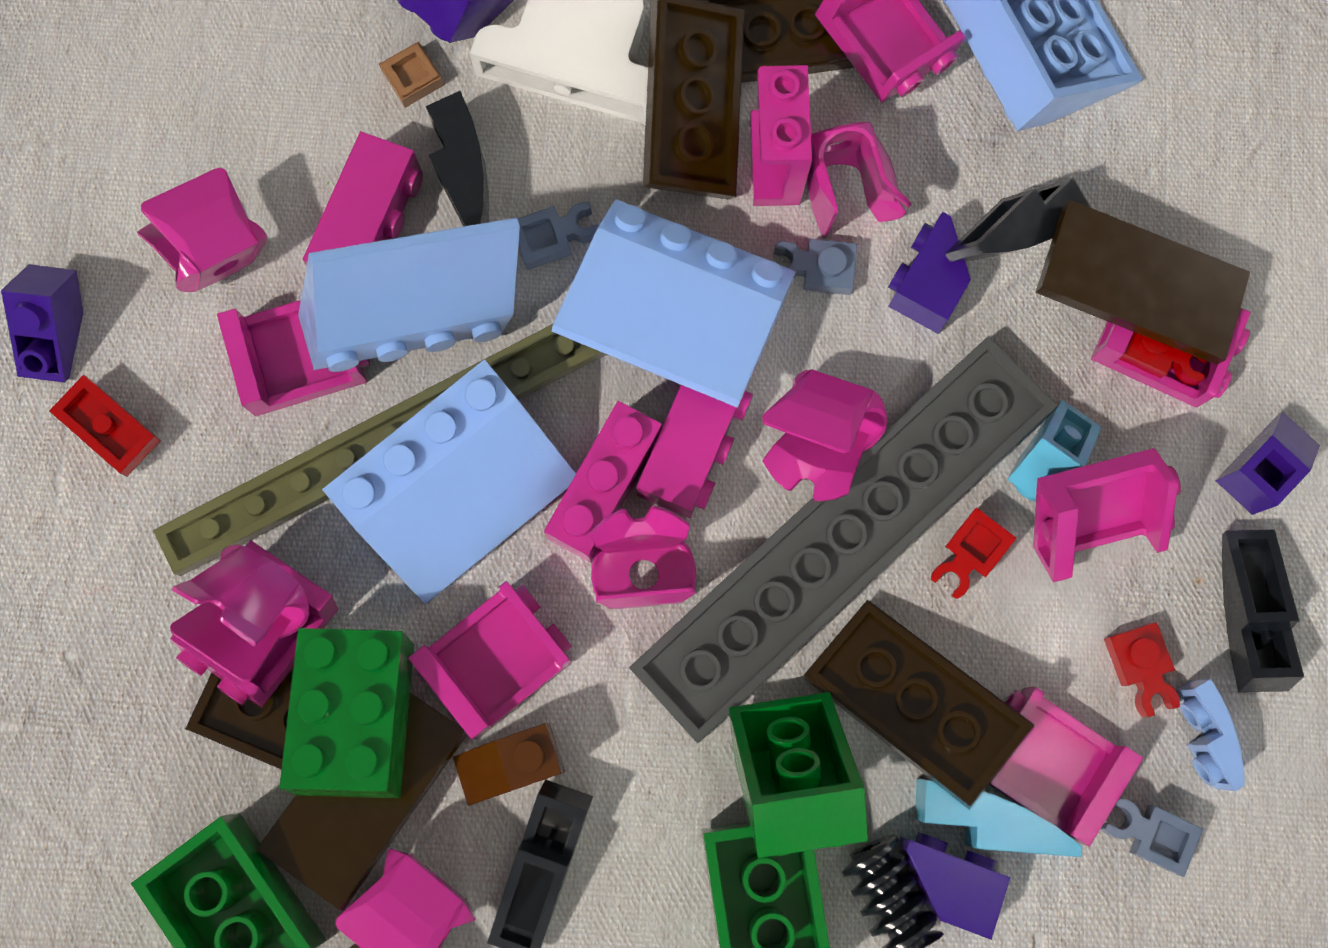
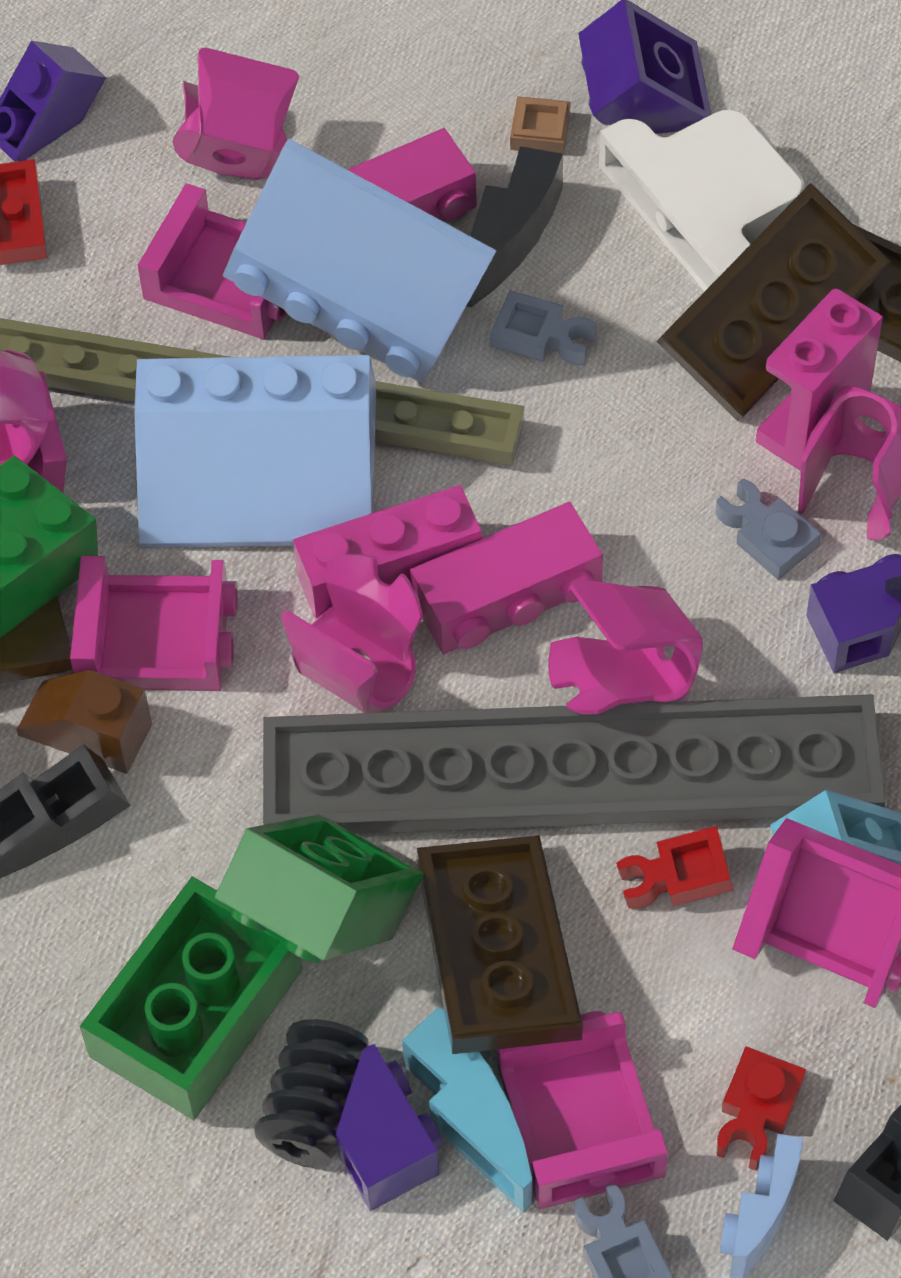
camera: 45 degrees right, 20 degrees down
light blue slope [551,199,796,408] -> none

